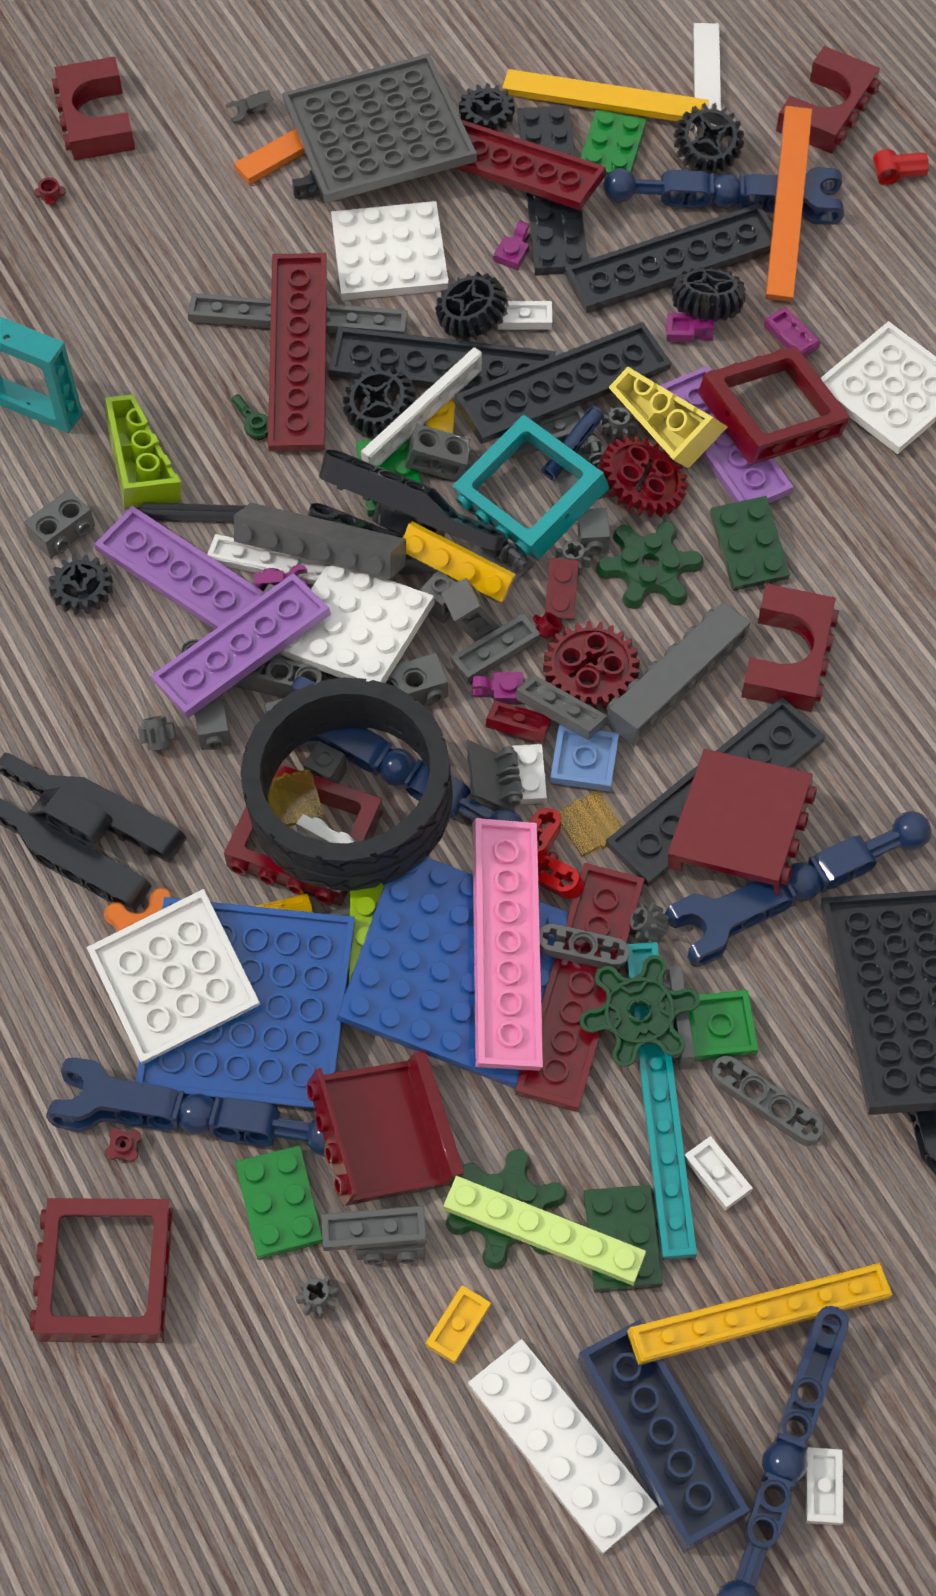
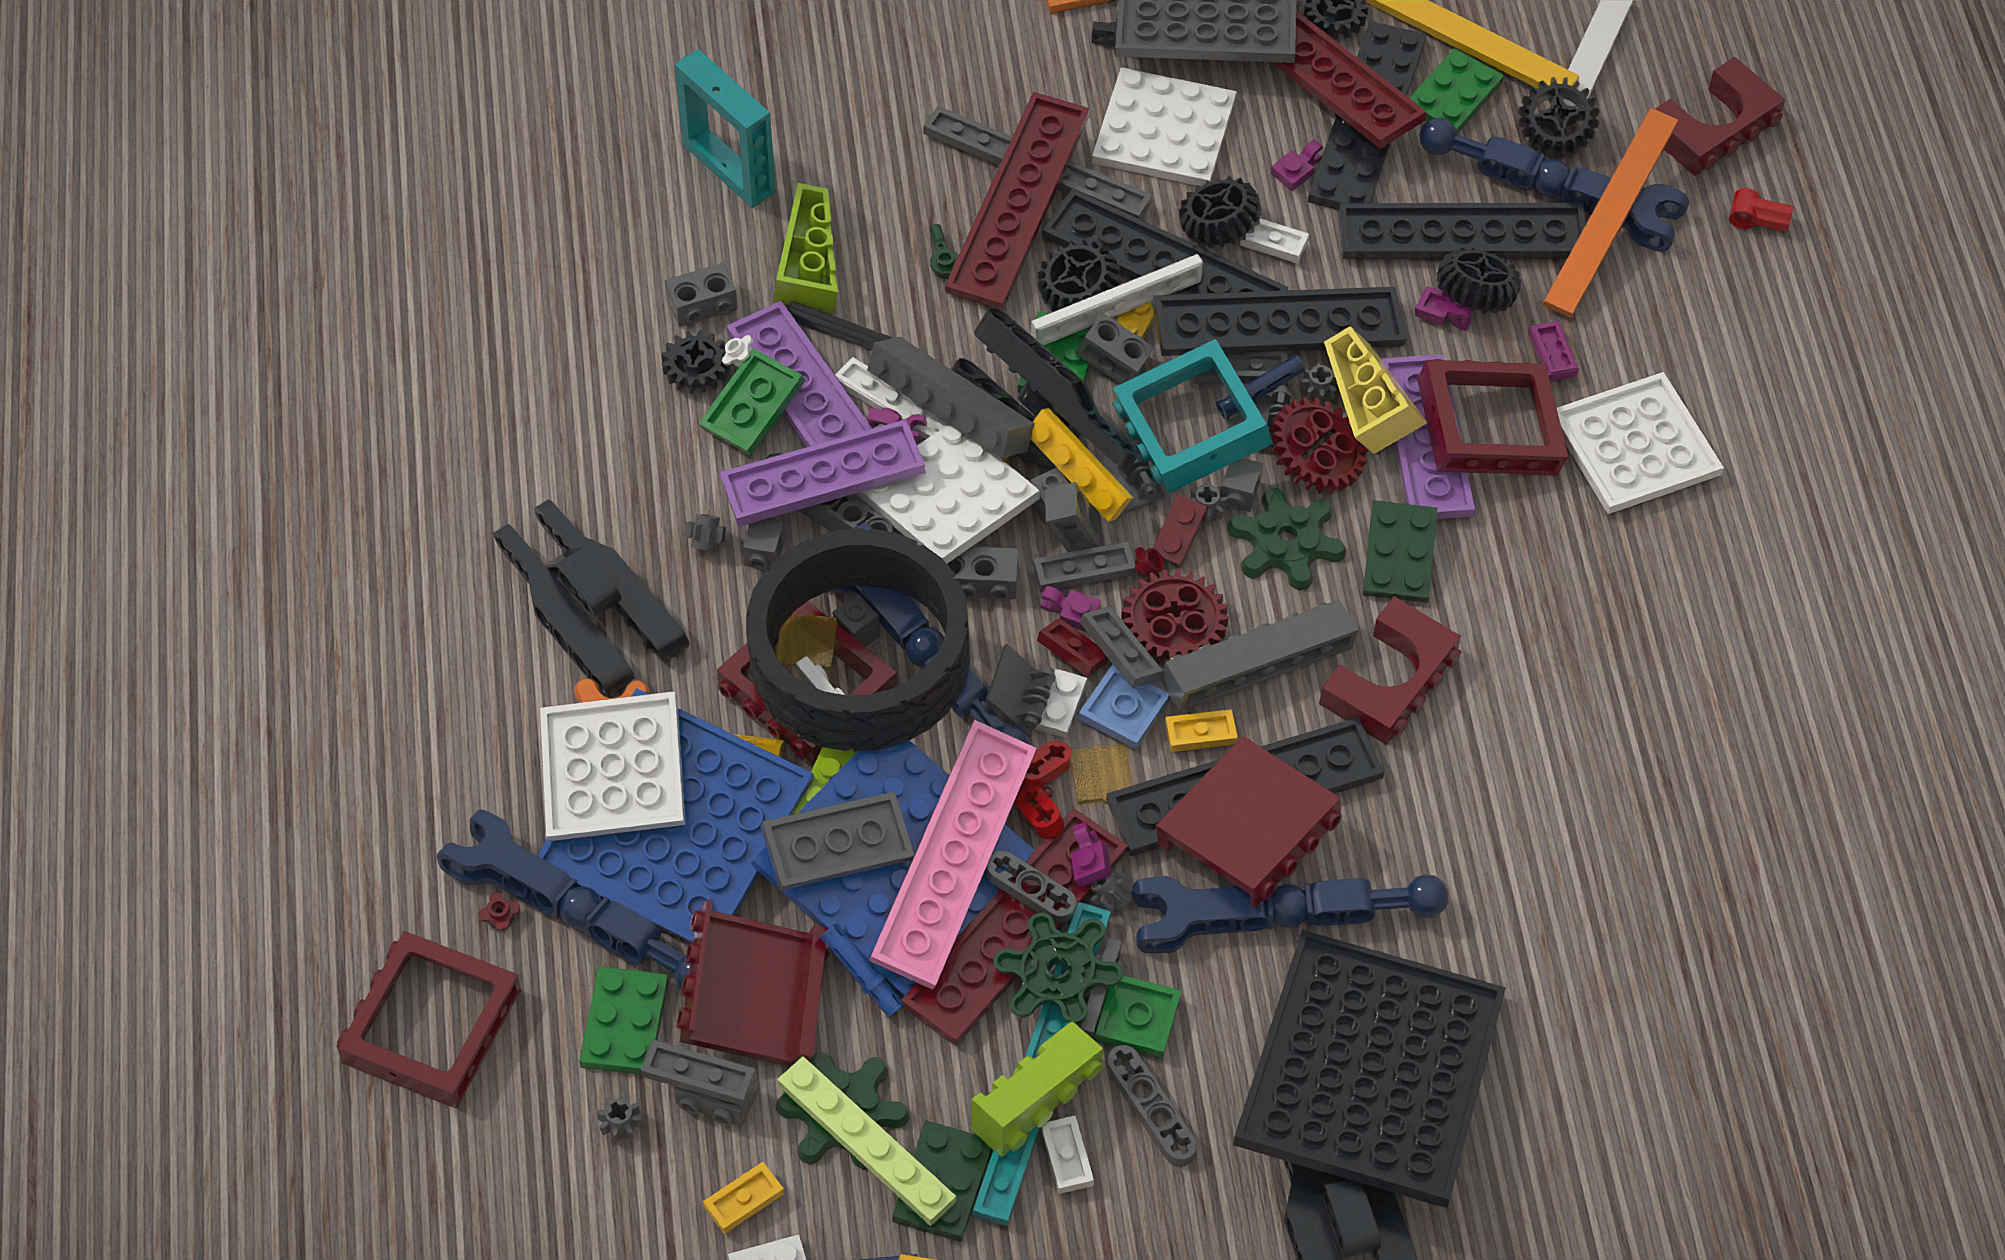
camera: 20 degrees right, 5 degrees down
none -> green plate [698,348,806,456]
none -> white plate [722,335,753,367]
none -> dark grey plate [760,791,915,891]
none -> blue pin [820,922,904,1018]
none -> lime wedge [971,1021,1103,1157]
none -> magenta plate [1071,821,1111,887]
none -> yellow plate [1165,709,1238,752]

